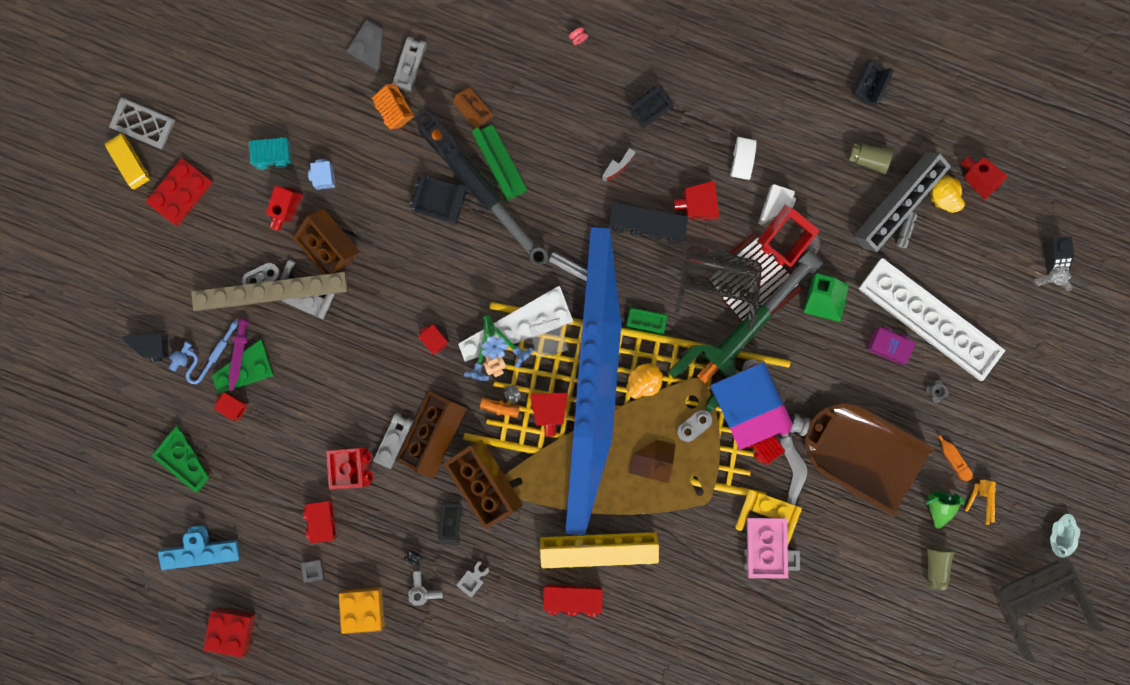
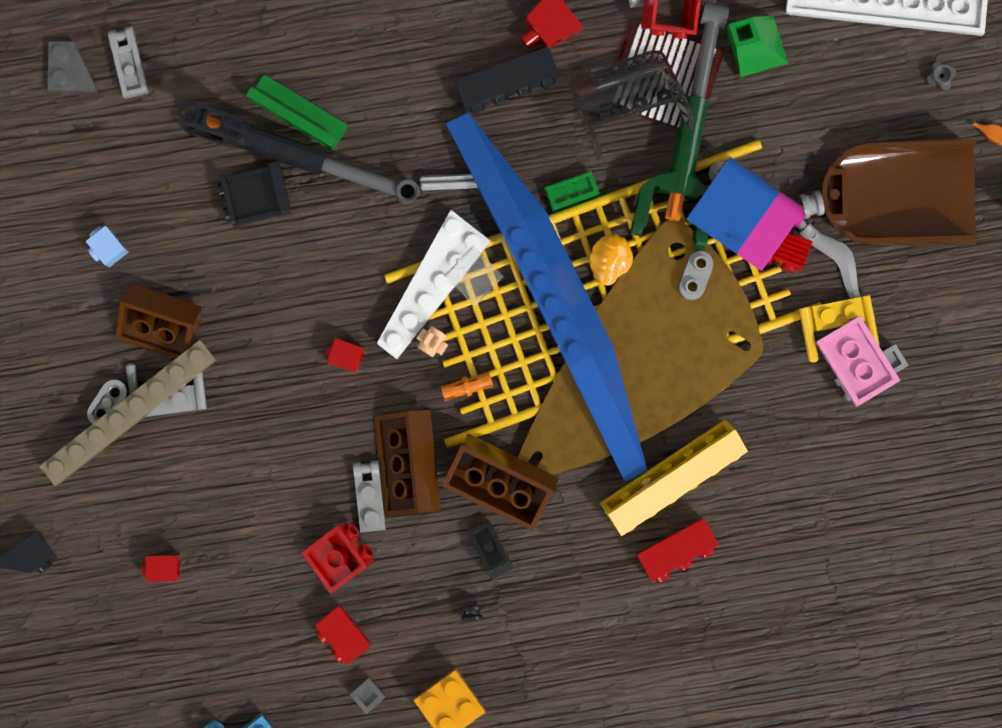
camera: 30 degrees left, 0 degrees up
green wing [152,426,211,493] -> none
medium blue piece [168,319,239,384] -> none
green wing [212,339,275,394] -> none
magenta sword [229,318,249,391] -> none
teal brick [249,137,292,170] -> none
red torso [266,185,304,231] -> none
orange brick [371,83,414,130] -> none
light grey piece [409,571,443,606] -> none
dark orange slope [453,87,493,129] -> none
light grey plate [456,561,490,598] -> none
medium blue plant [463,315,535,381] -> none
flat silver plate [504,385,521,404] -> none
red torso [530,393,567,437] -> none
light grey slope [602,148,636,181] -> none
reddish brown slope [629,440,676,483] -> none
magenta brick [866,326,916,365] -> none

